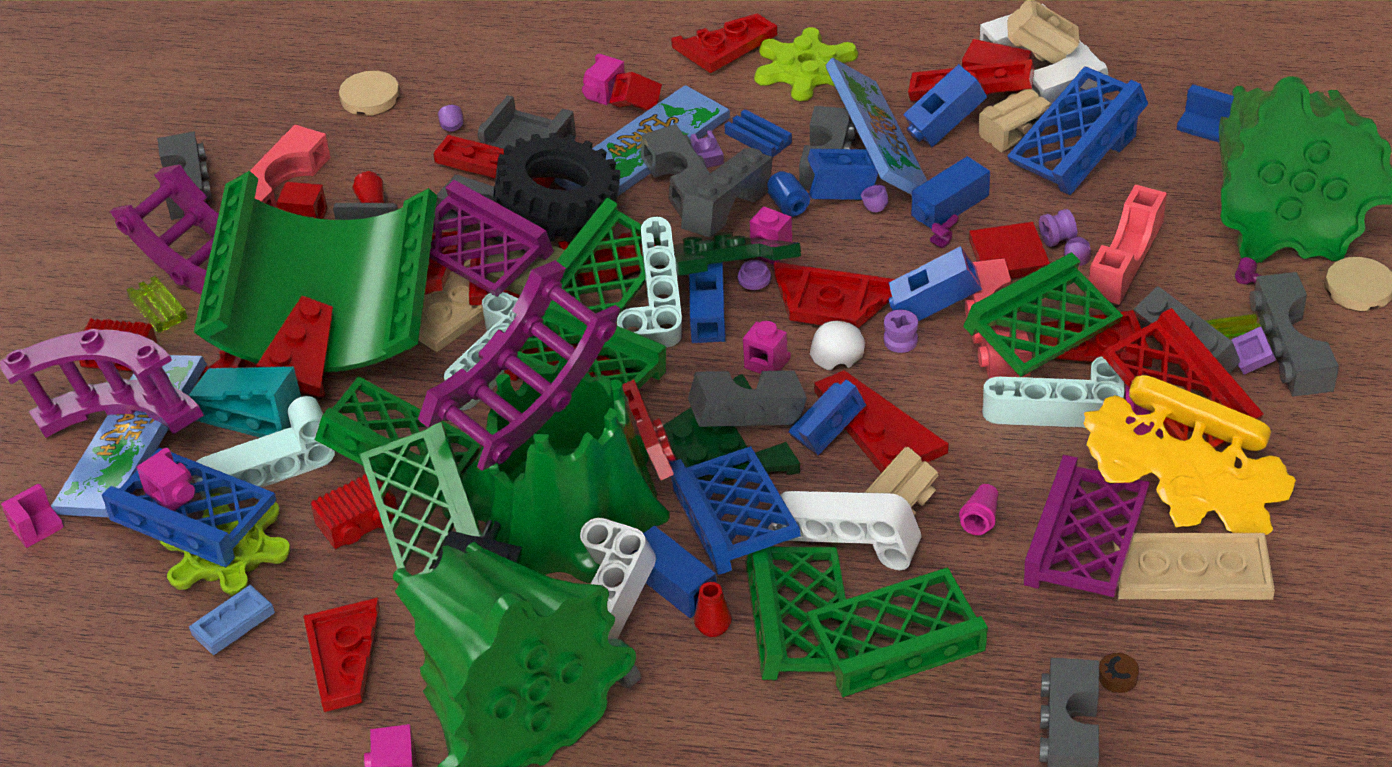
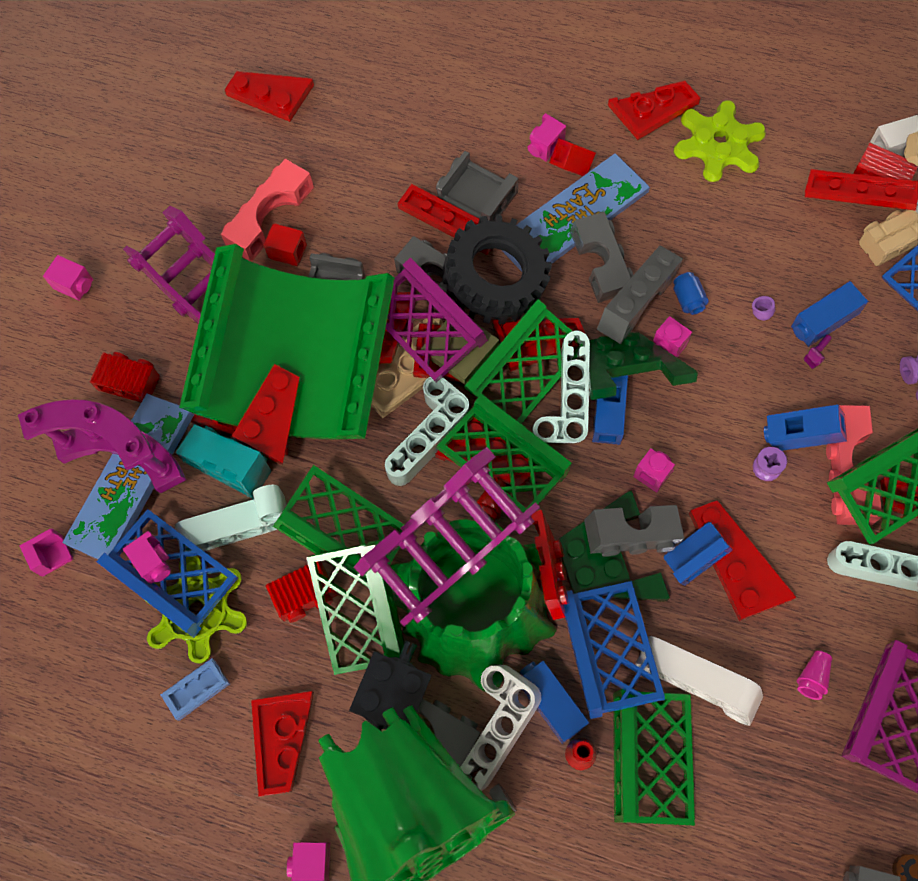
camera: 10 degrees right, 25 degrees up
clear neon green tile [126,275,188,333] -> none
dark grey arch [157,131,213,220] -> none
tan tile [339,71,400,116] -> none
red cone [352,171,384,203] -> none
medium lavender hinge [438,105,463,132] -> none
medium lavender tile [690,130,724,168] -> none
blue tile [724,109,792,157] -> none
medium lavender plate [738,260,771,290] -> none
red wing [774,262,895,328] -> none
dark grey arch [799,106,857,191] -> none
blue panel [807,149,878,200] -> none
green fence [807,567,988,697] -> none
white hair [810,321,866,371] -> none
medium blue tile [826,58,927,195] -> none
tan brick [865,447,939,515] -> none
blue brick [903,64,987,147] -> none
red tile [969,221,1050,279] -> none
none -> dark pink brick [43,255,93,301]
none -> red wing [224,71,314,122]

